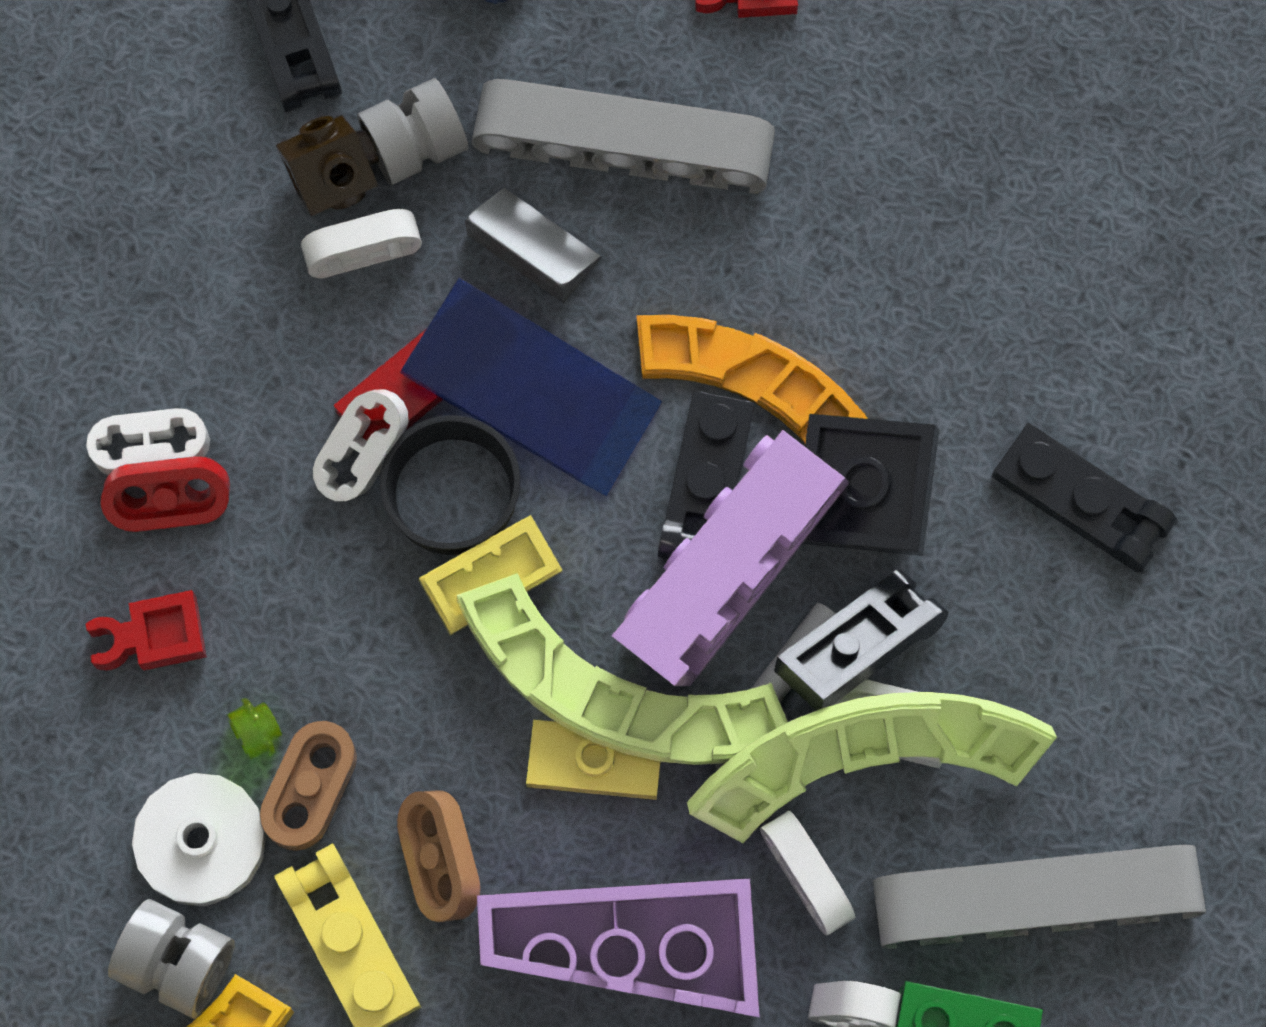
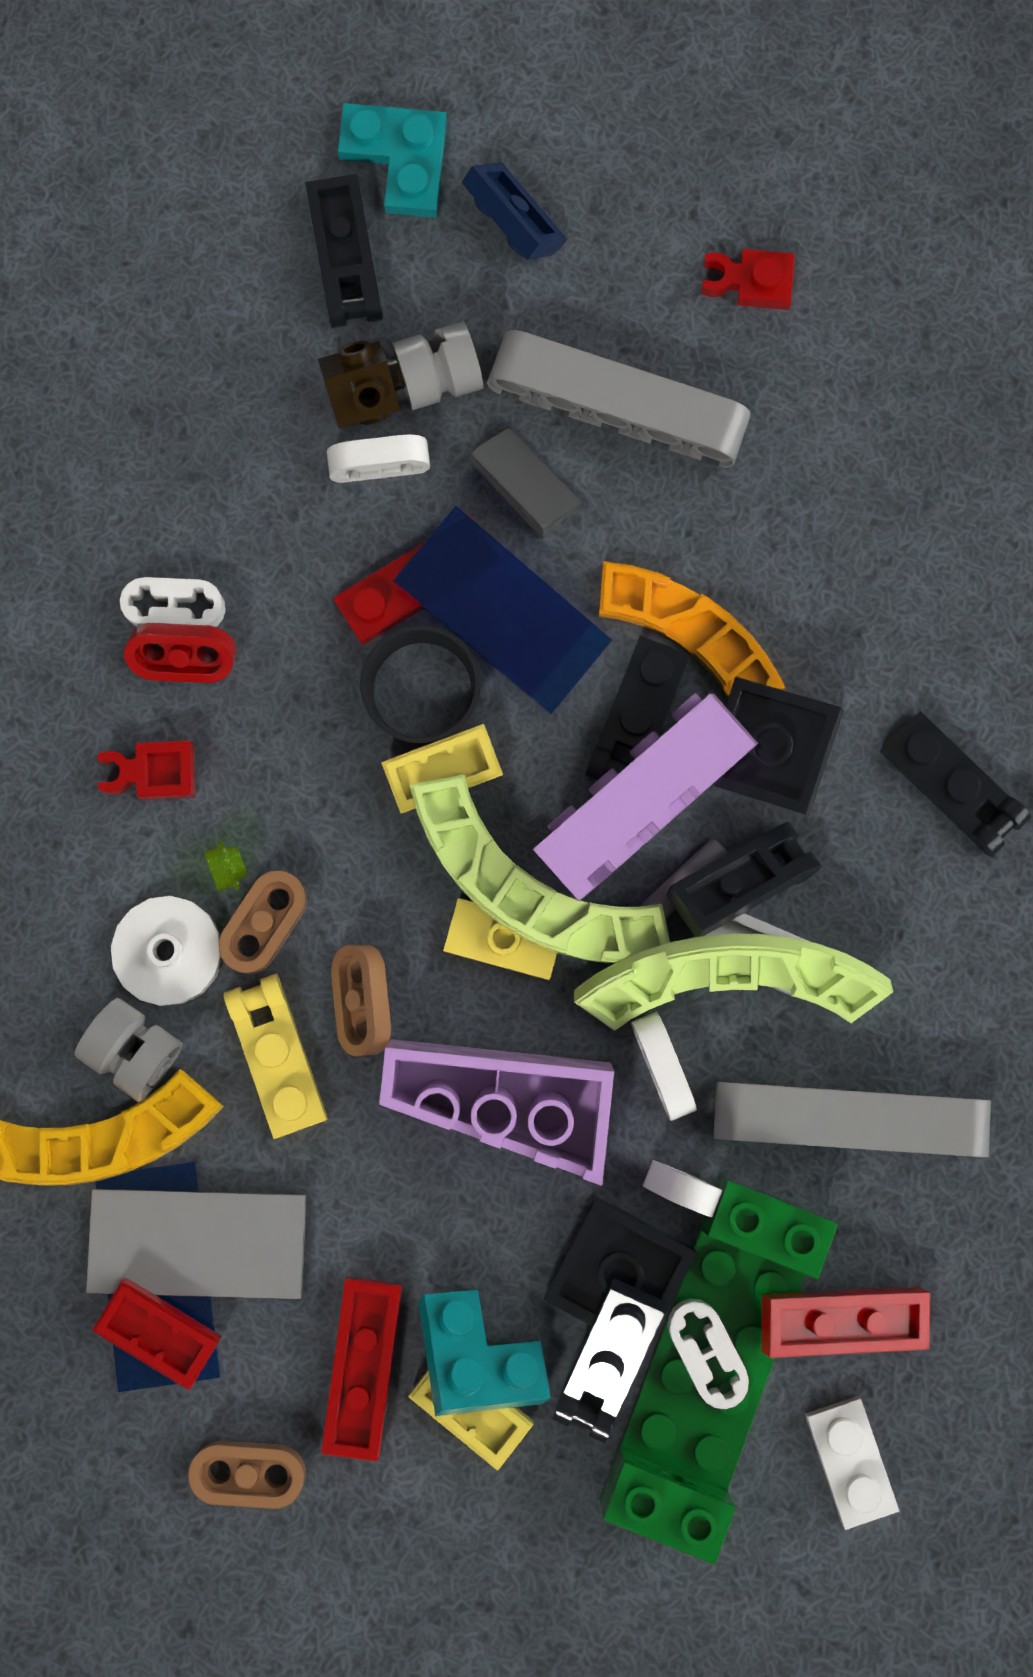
camera: 10 degrees right, 10 degrees up
white beam [313,390,408,501] -> none

